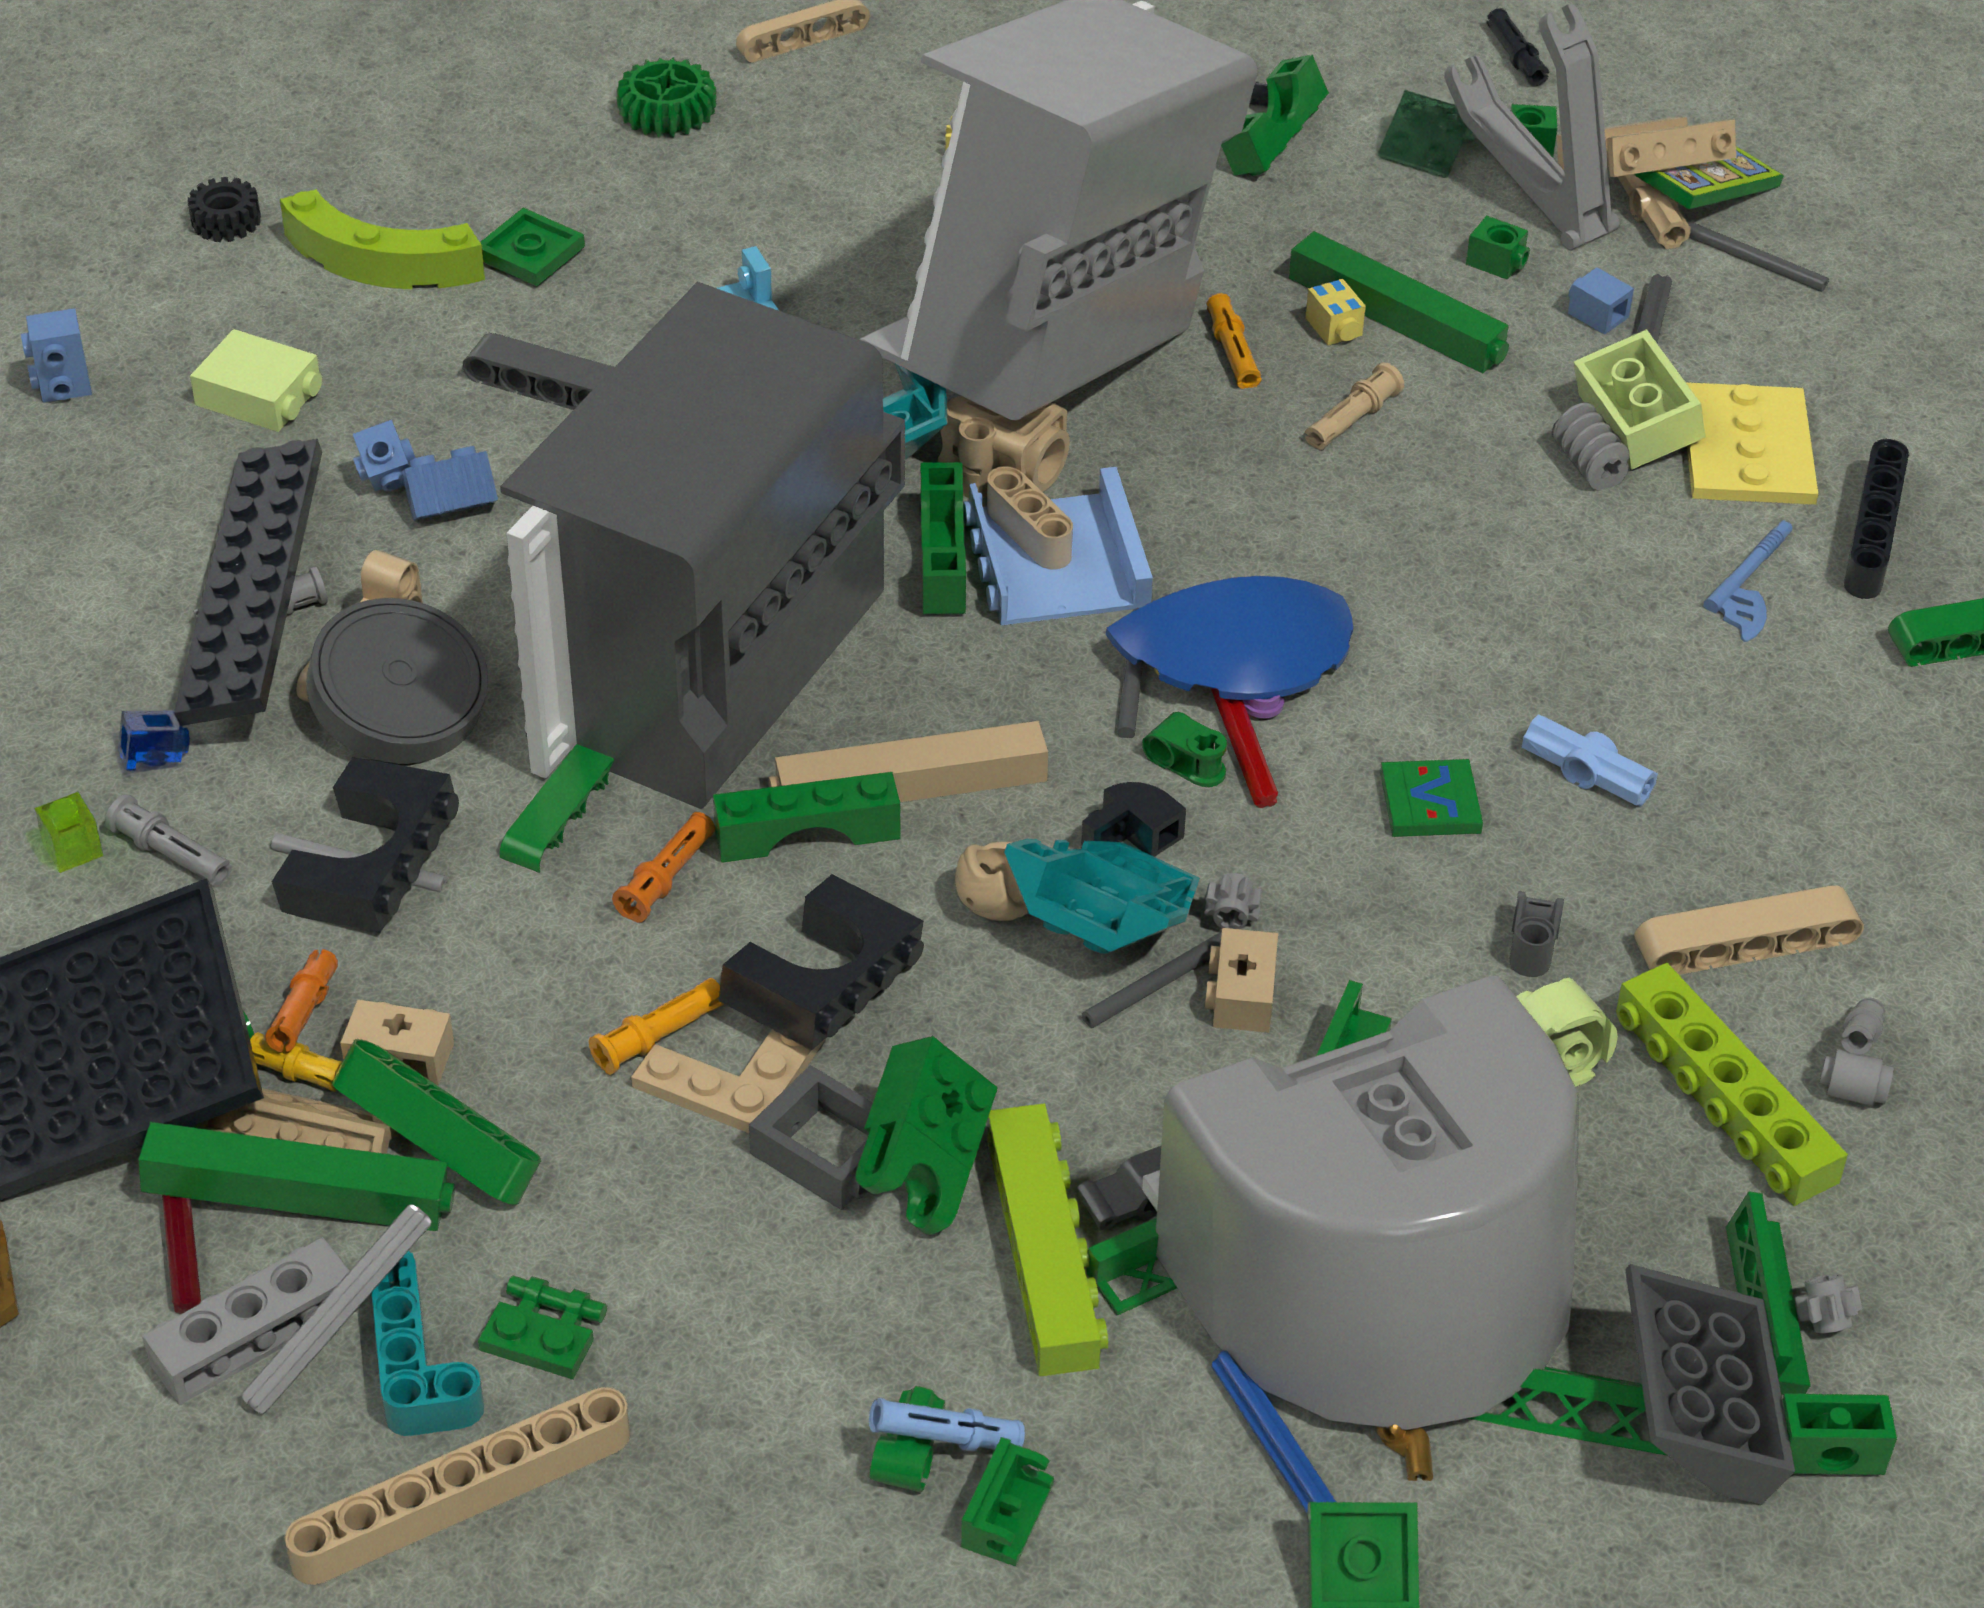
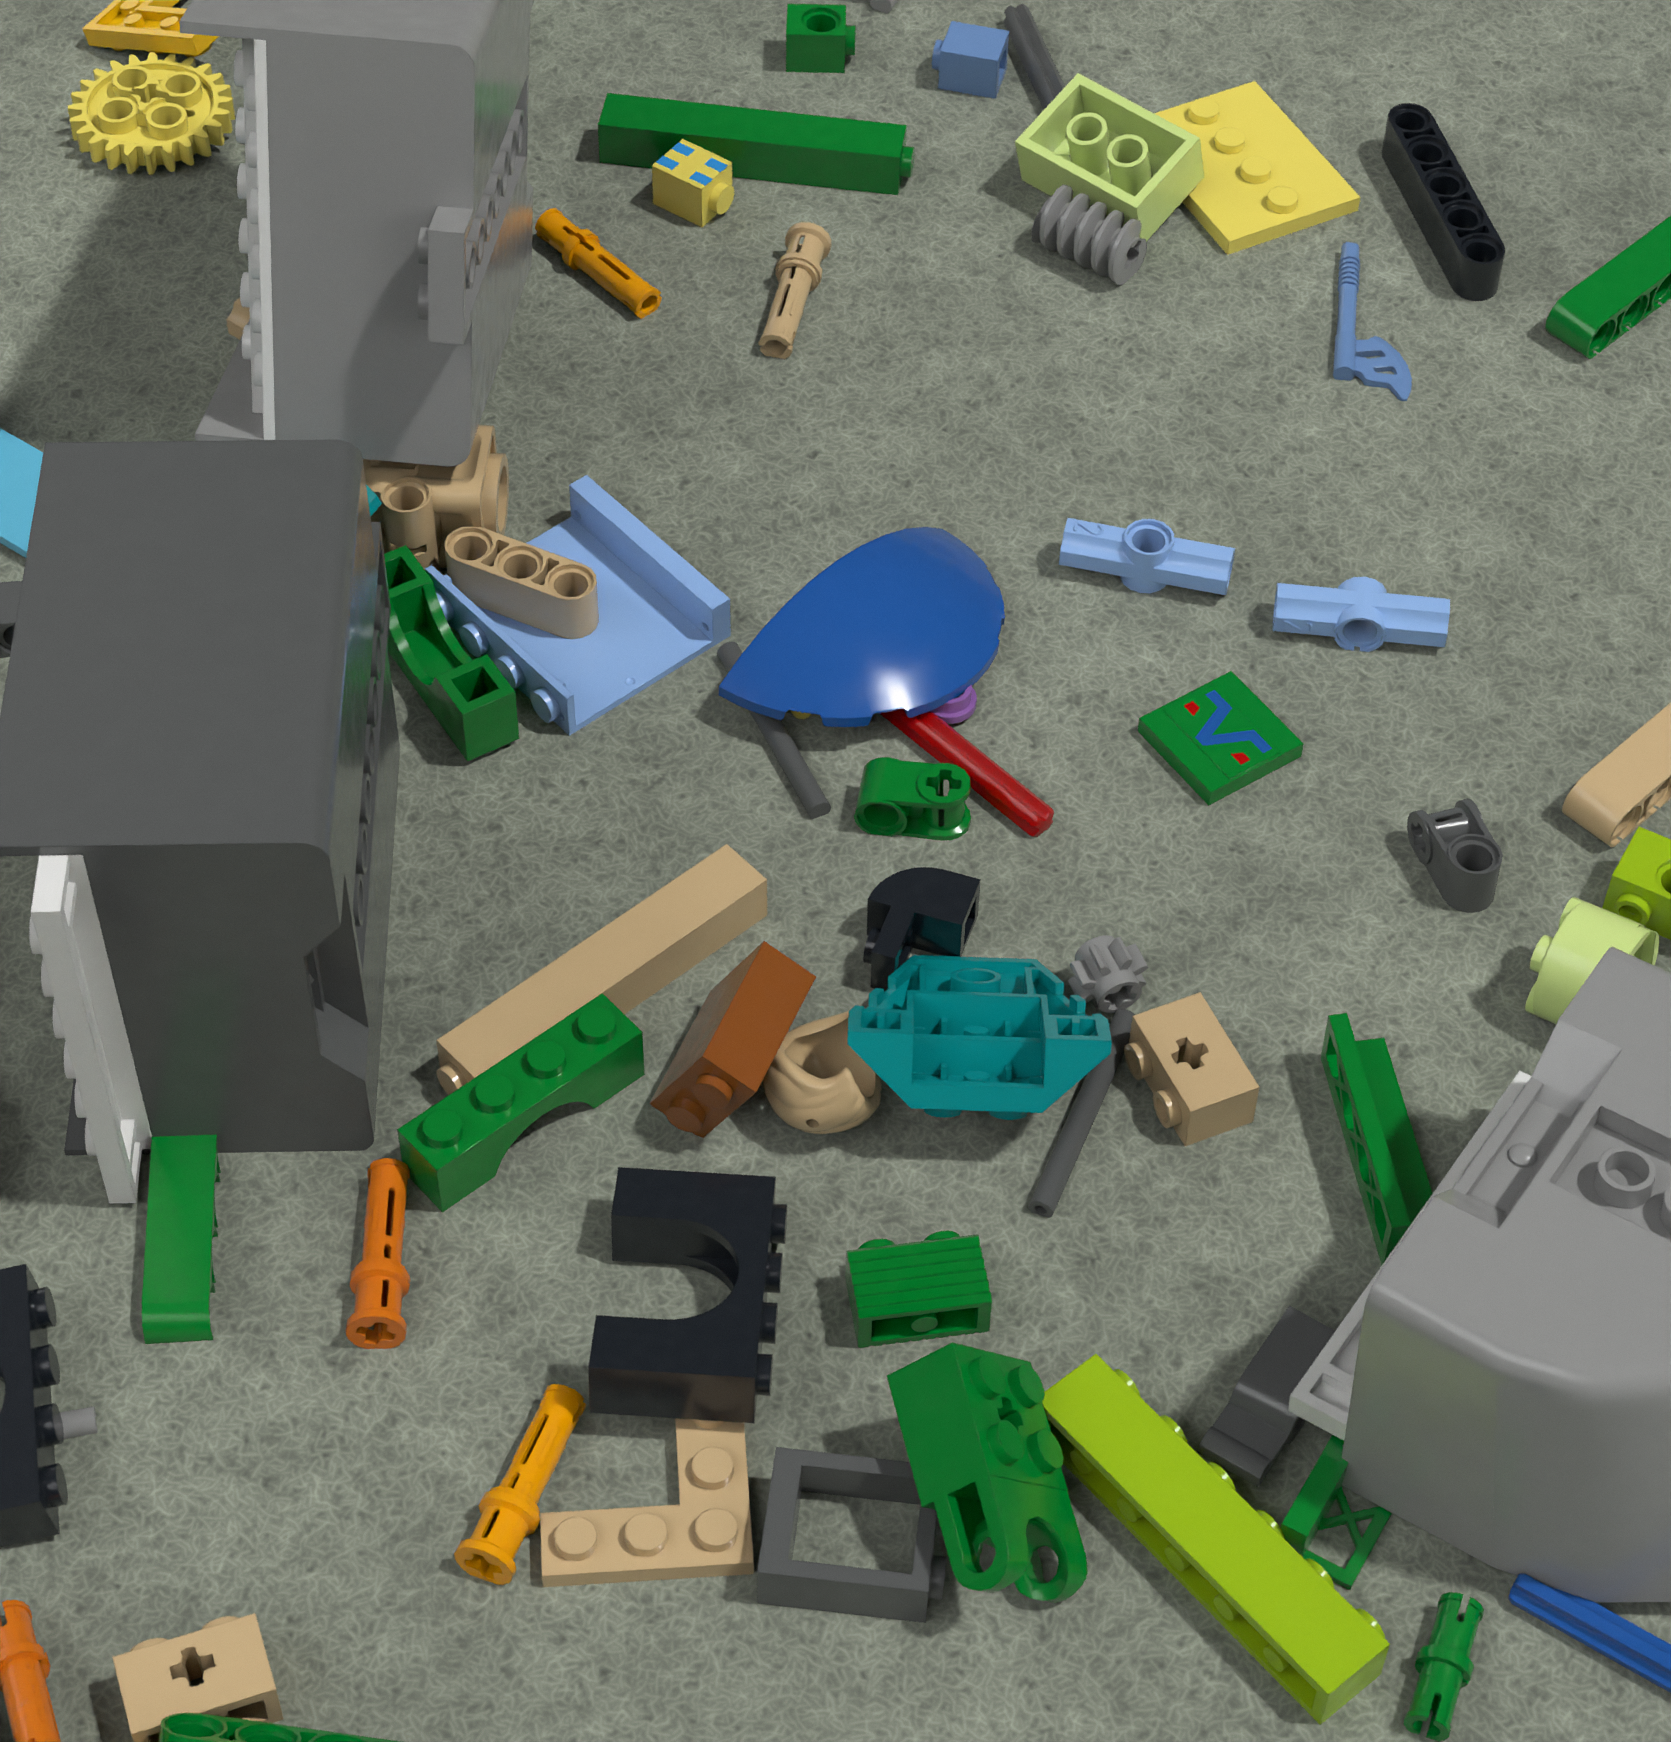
camera: 30 degrees left, 5 degrees up
none -> dark orange brick [649,941,816,1138]
none -> green brick [845,1231,992,1348]
none -> light blue piece [1059,518,1235,595]
none -> green pin [1404,1592,1484,1741]

